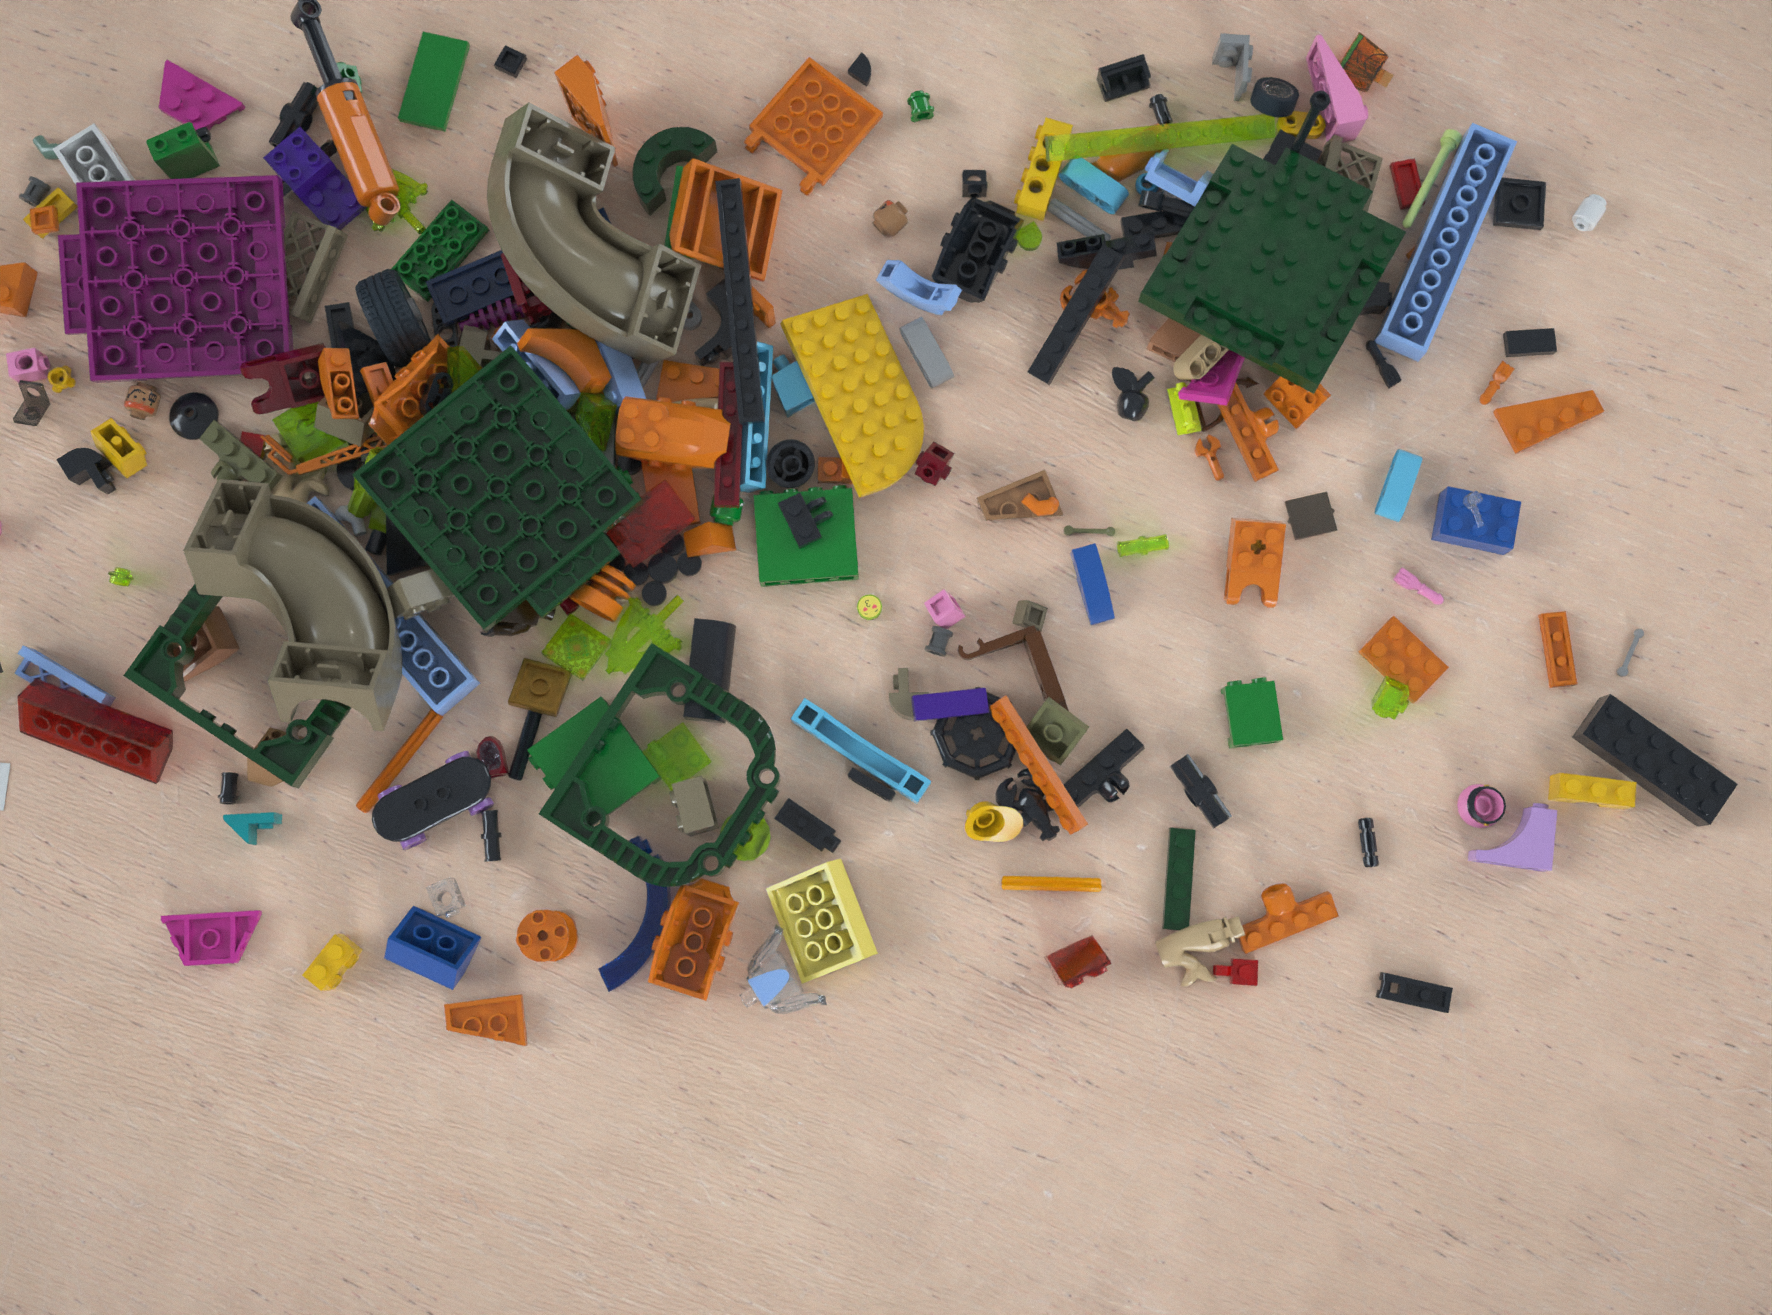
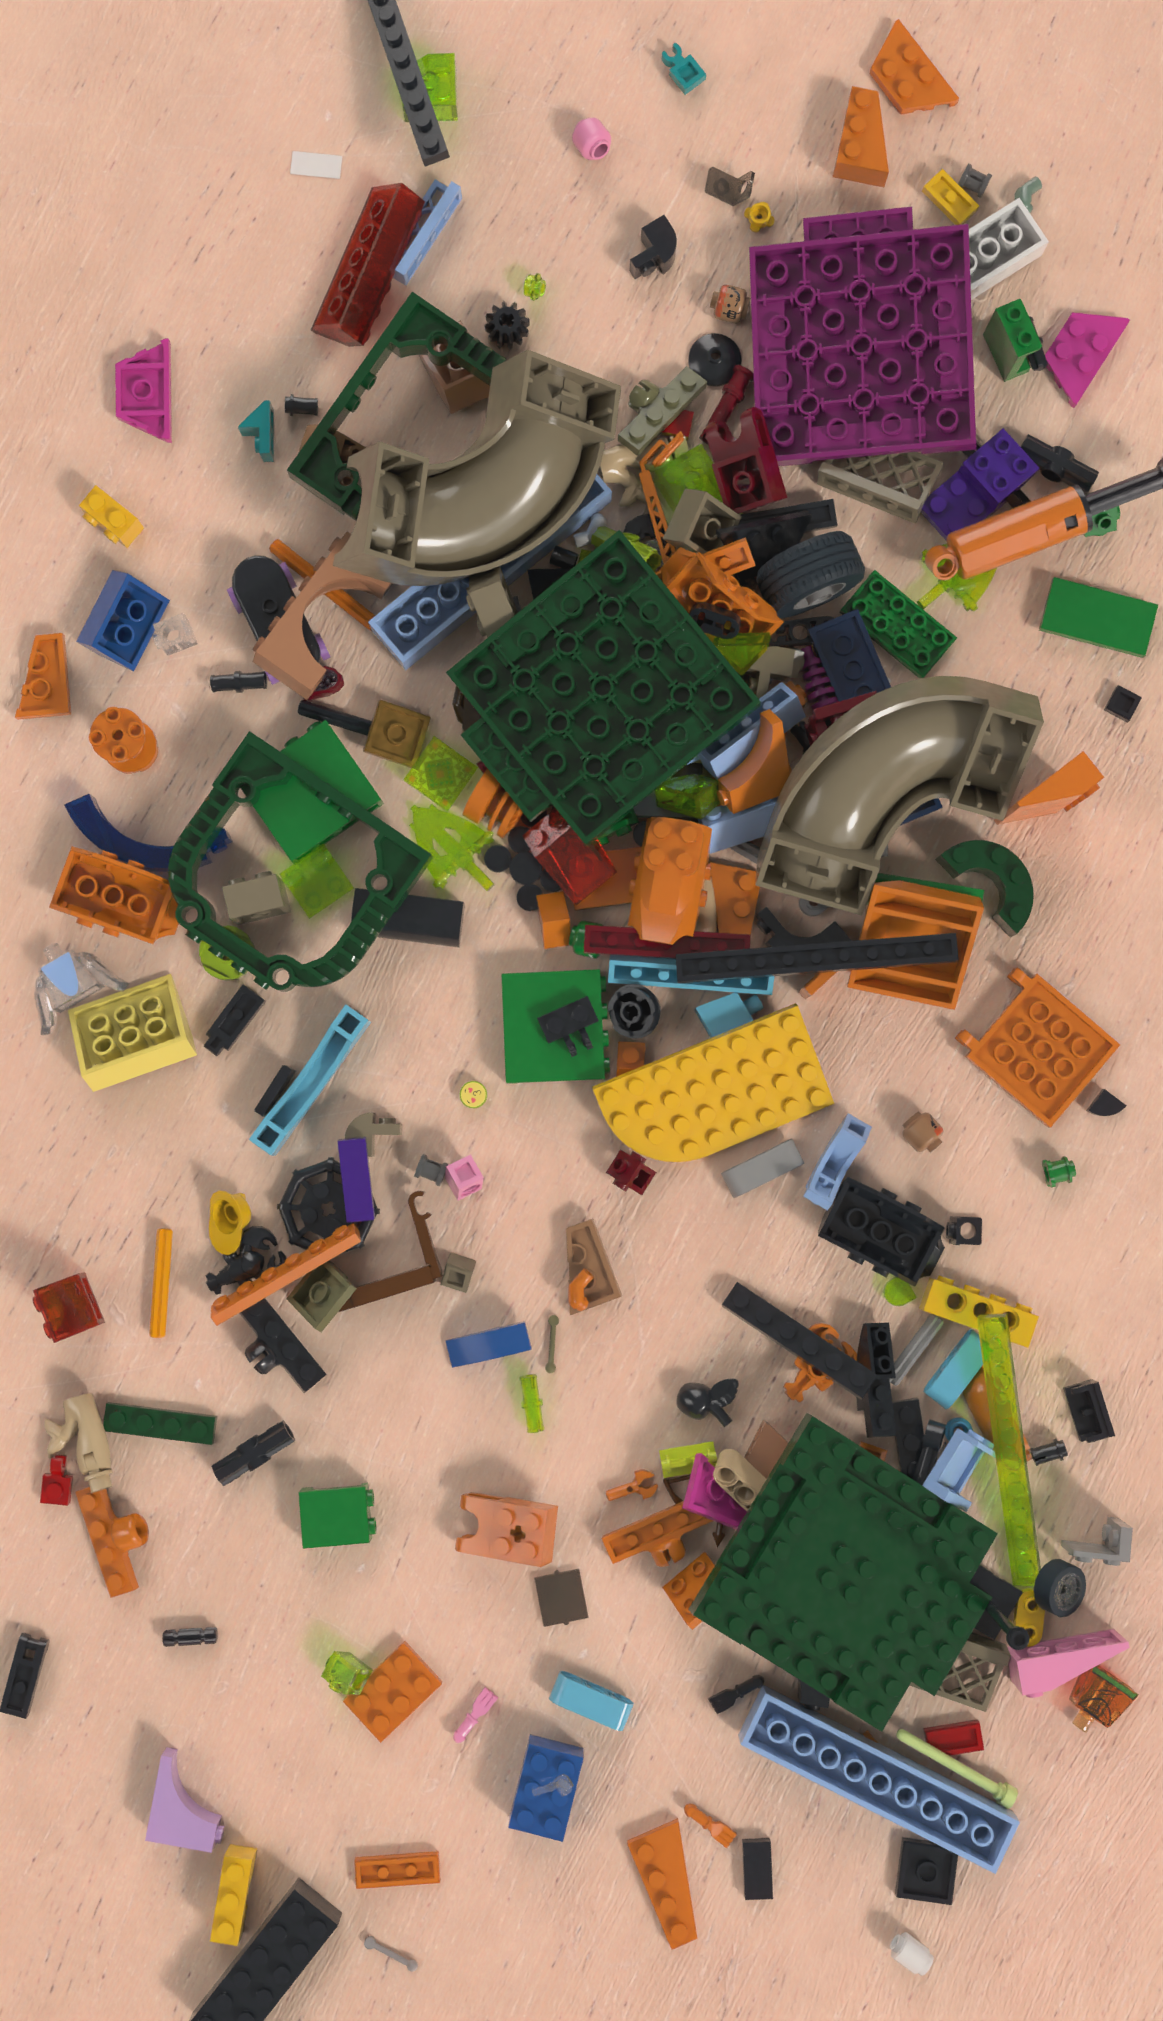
camera: 90 degrees right, 5 degrees up
bright pink brick [6,348,50,384] -> none
orange tile [30,205,59,235] -> none
yellow brick [90,418,147,479] -> none
orange slope [318,348,359,419] -> none
bright pink piece [1457,784,1506,828] -> none
none -> nougat arch [252,531,393,700]
none -> black gear [484,301,530,350]
none -> dark red pin [699,365,754,445]

